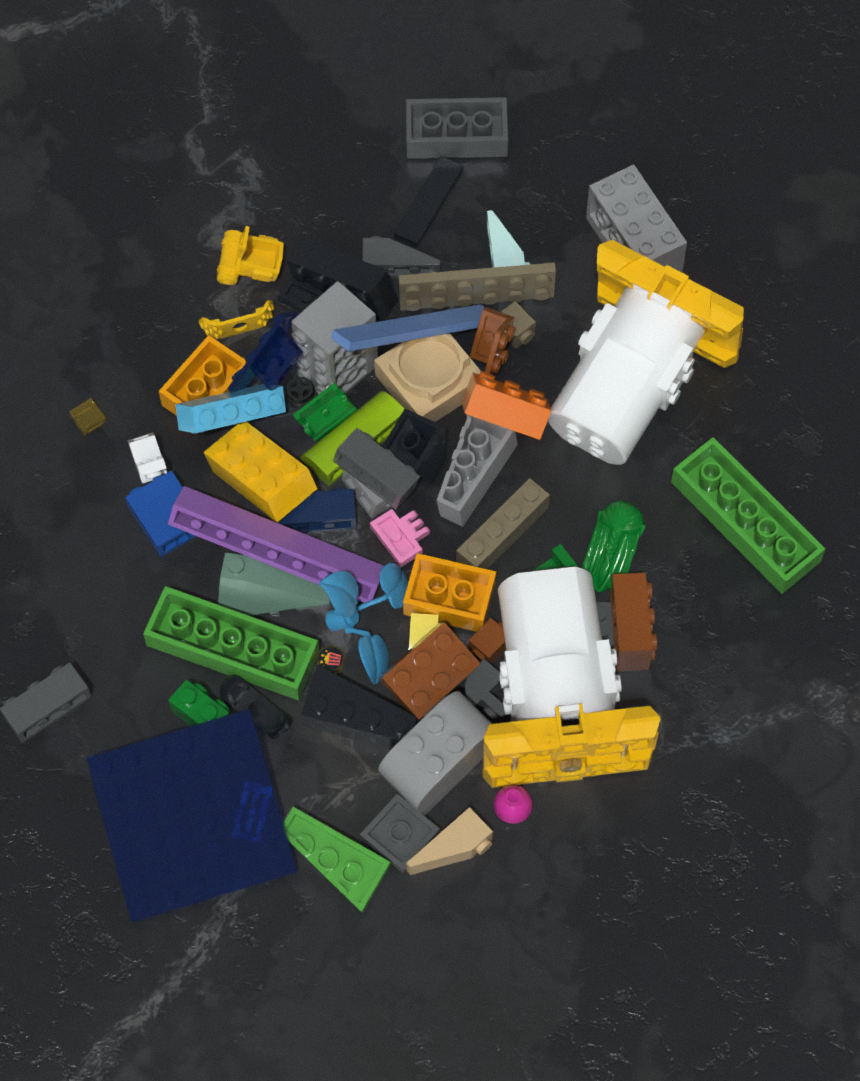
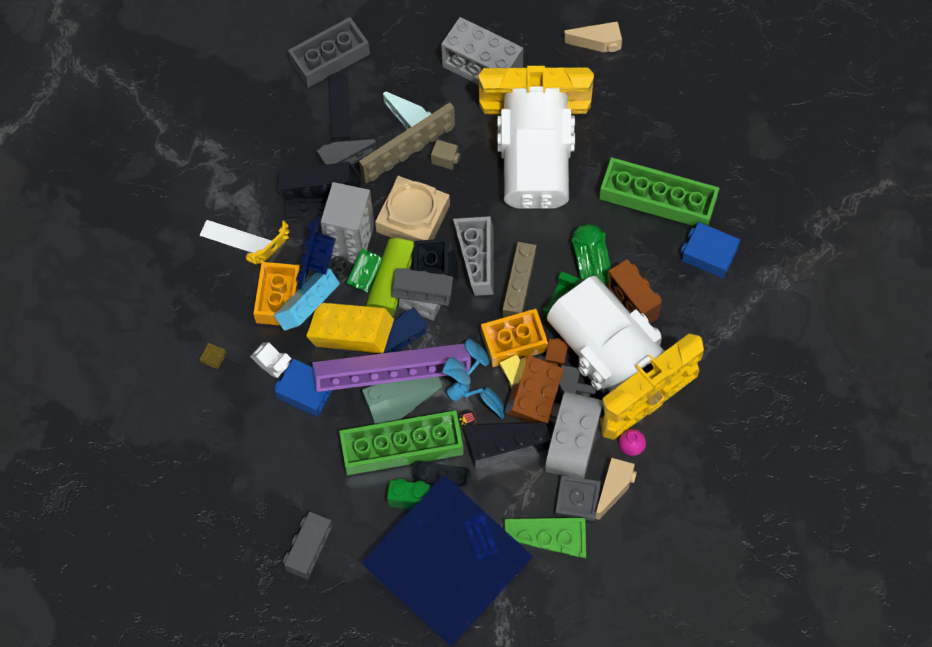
camera: 30 degrees left, 0 degrees up
yellow piece [217,226,284,285] -> none
medium blue tile [331,304,484,352] -> none
bright pink hinge [370,509,431,567] -> none
orange brick [462,371,552,440] -> none
dark orange bracket [470,307,516,375] -> none
none -> white sticker [199,220,271,253]
none -> tan slope [564,22,622,52]
none -> blue brick [681,222,740,278]

